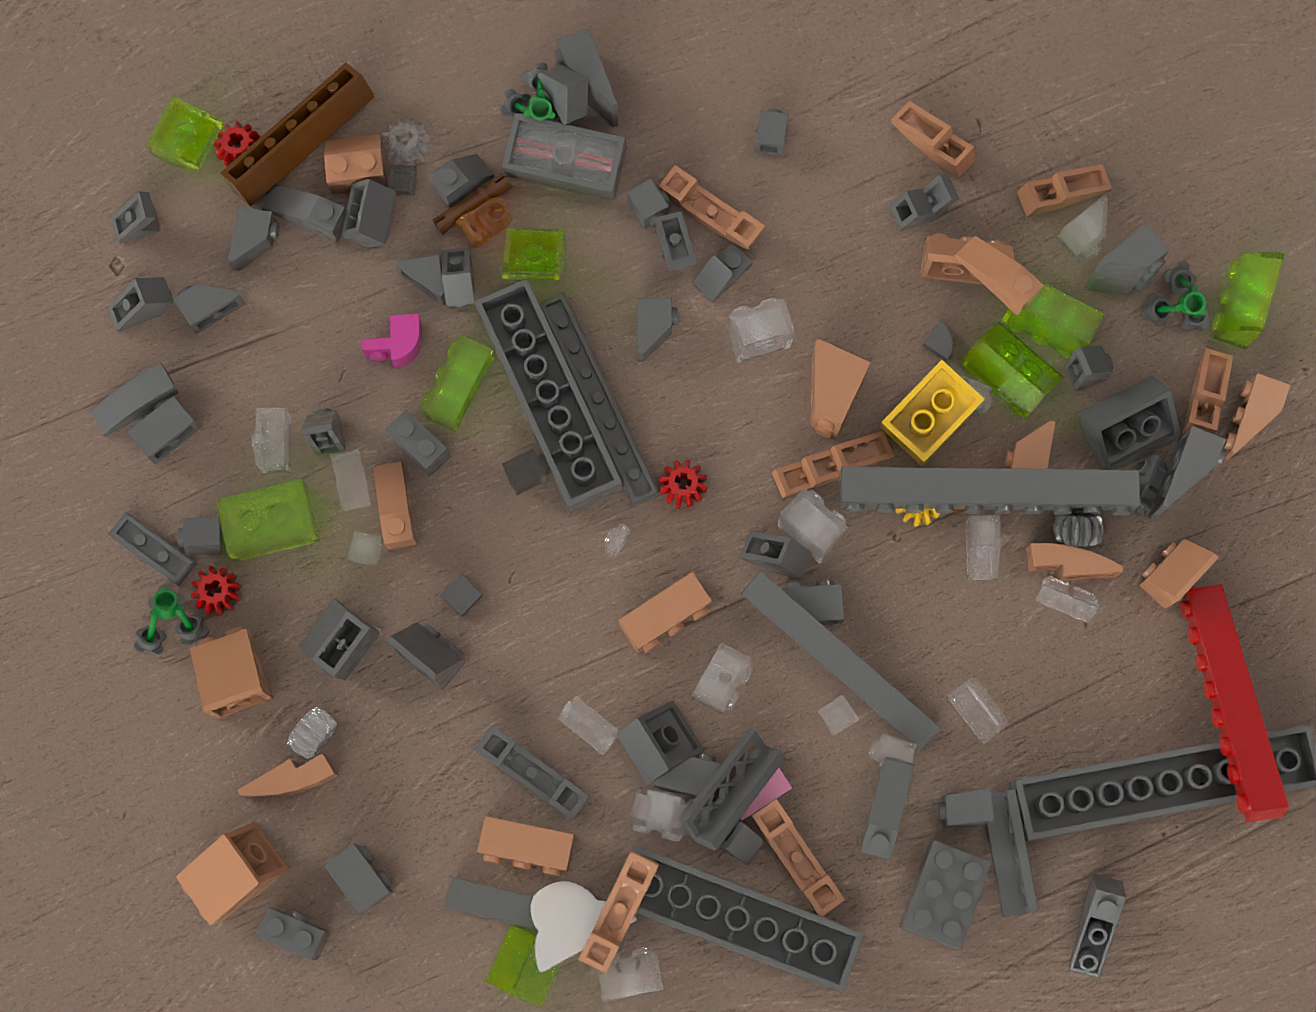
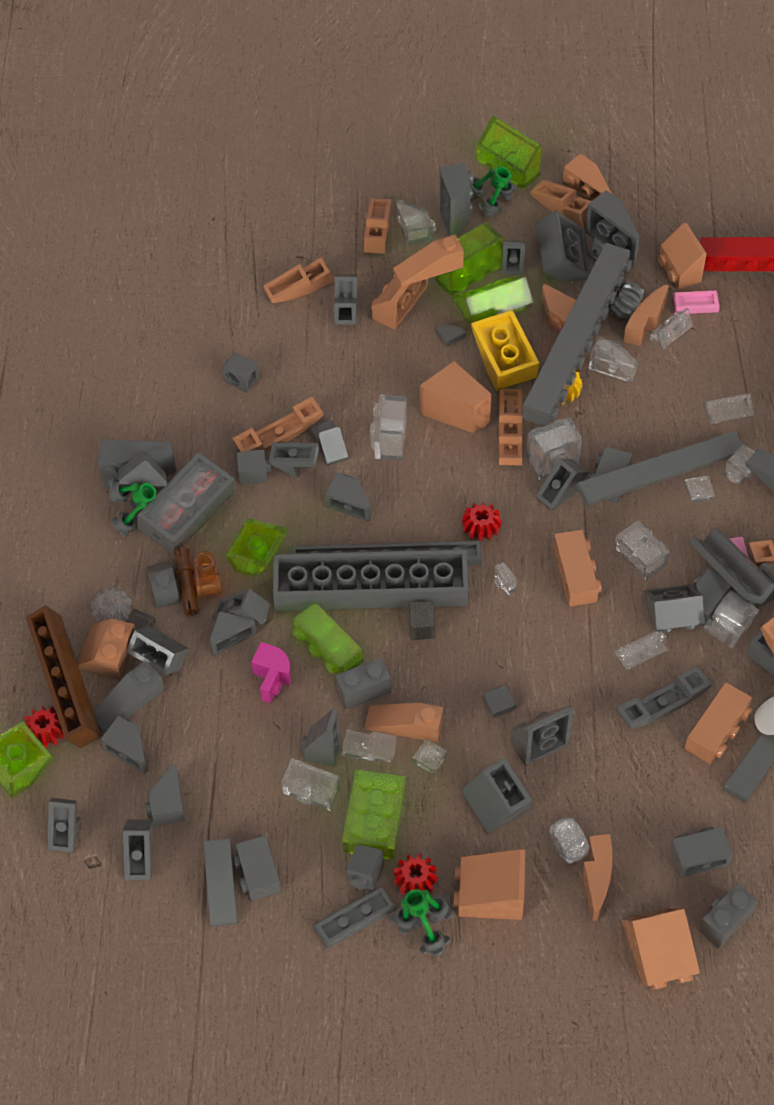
camera: 65 degrees left, 20 degrees down
none -> bright pink tile [672,290,720,314]

